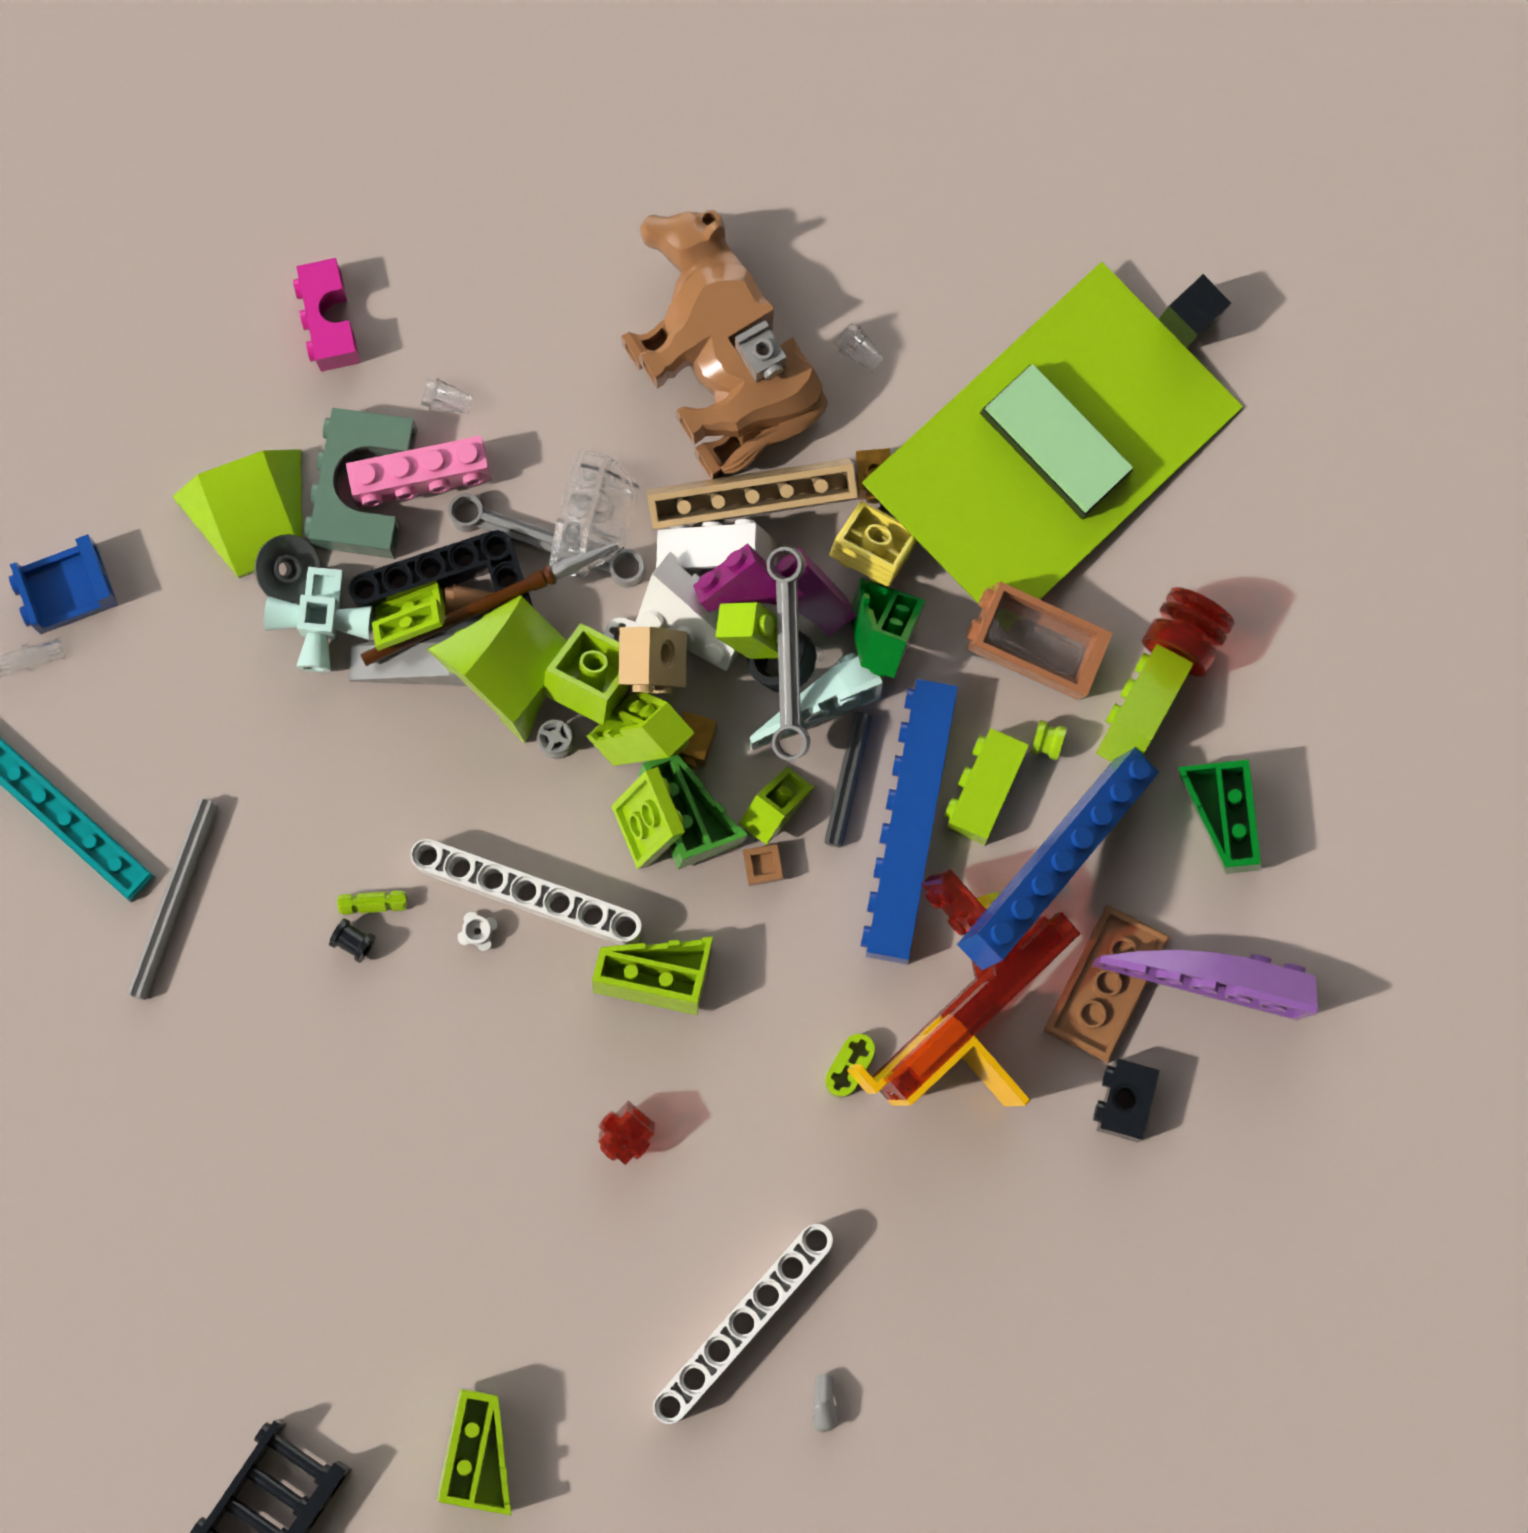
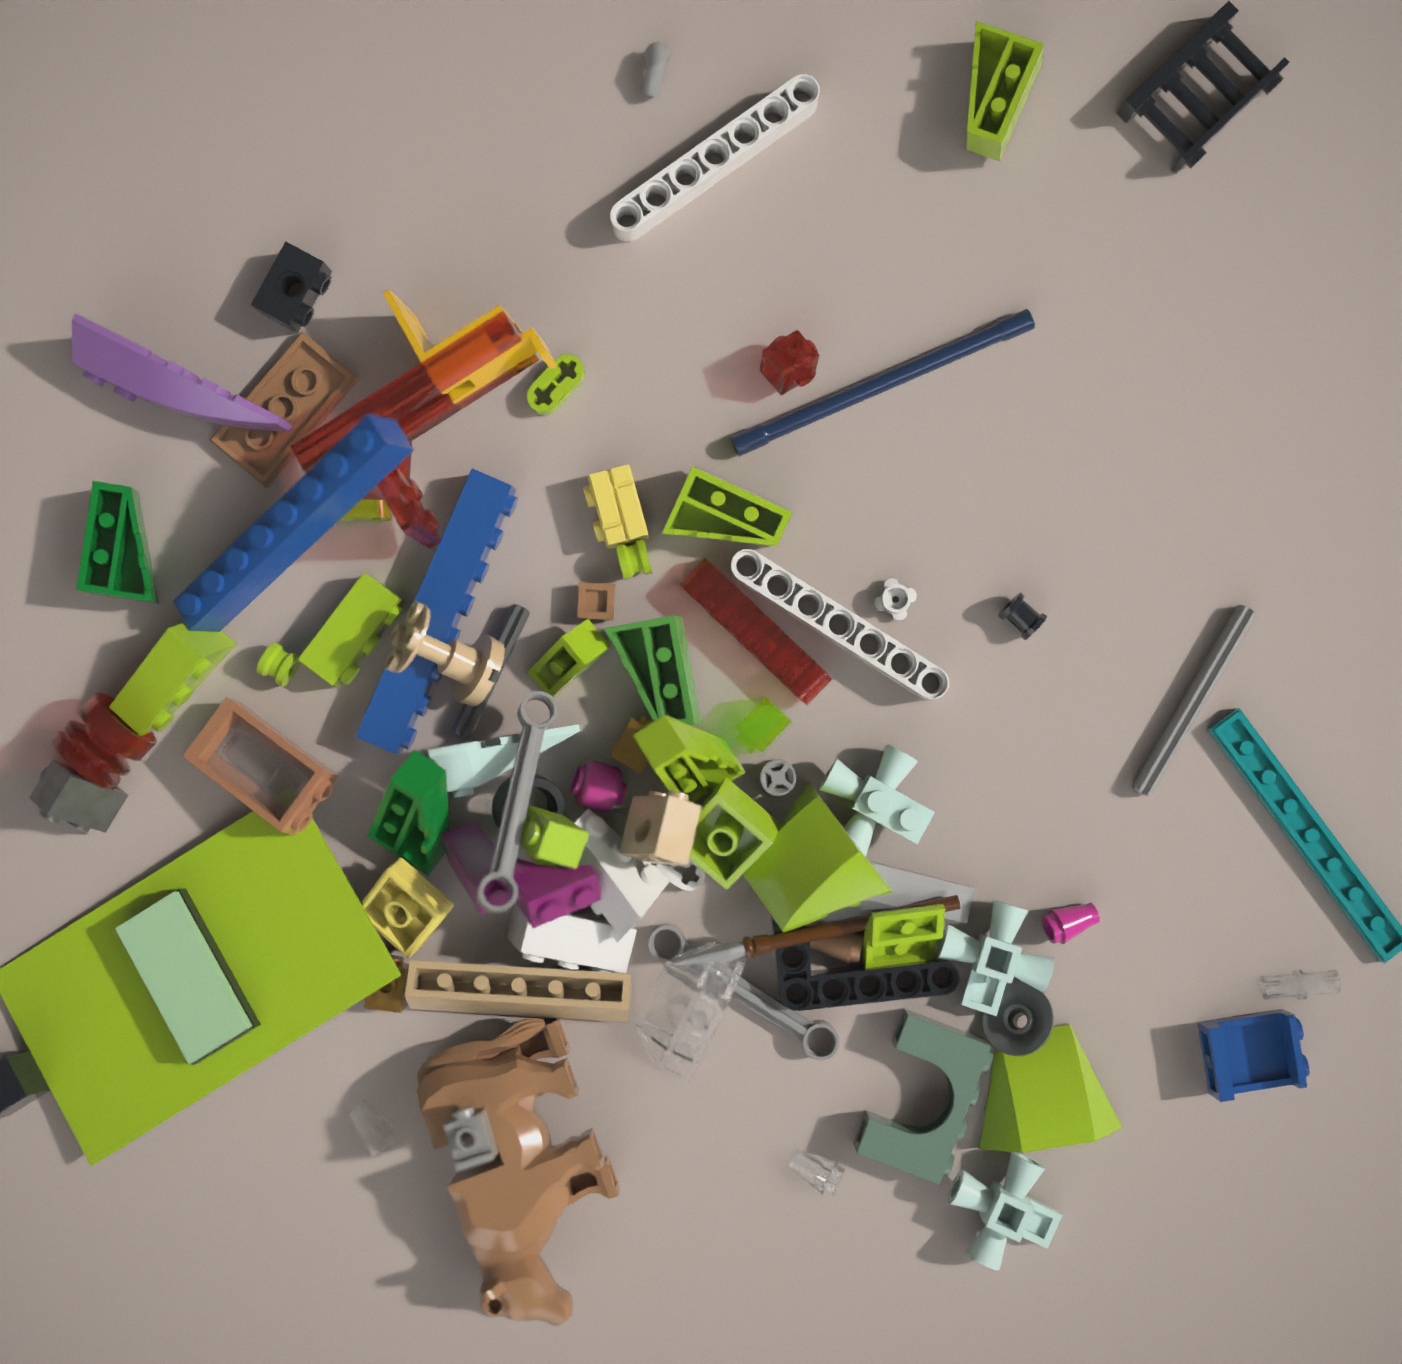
camera: 170 degrees left, 10 degrees up
dark pink arch [293,258,360,372] -> none
lime axle [337,890,407,914] -> none
bright pink brick [346,436,492,508] -> none
lime plate [611,767,685,869] -> none
none -> flat silver brick [29,760,128,833]
none -> tan piece [385,601,505,707]
none -> dark pink head [570,760,627,812]
none -> light yellow brick [583,465,649,549]
none -> lime wheel [616,538,652,580]
none -> clear red beam [679,558,832,706]
none -> dark blue piece [730,309,1035,457]
none -> clear neon green brick [735,696,792,753]
none -> light aqua brick [819,744,935,856]
none -> light aqua brick [948,1152,1063,1270]
none -> dark pink cone [1042,902,1100,944]

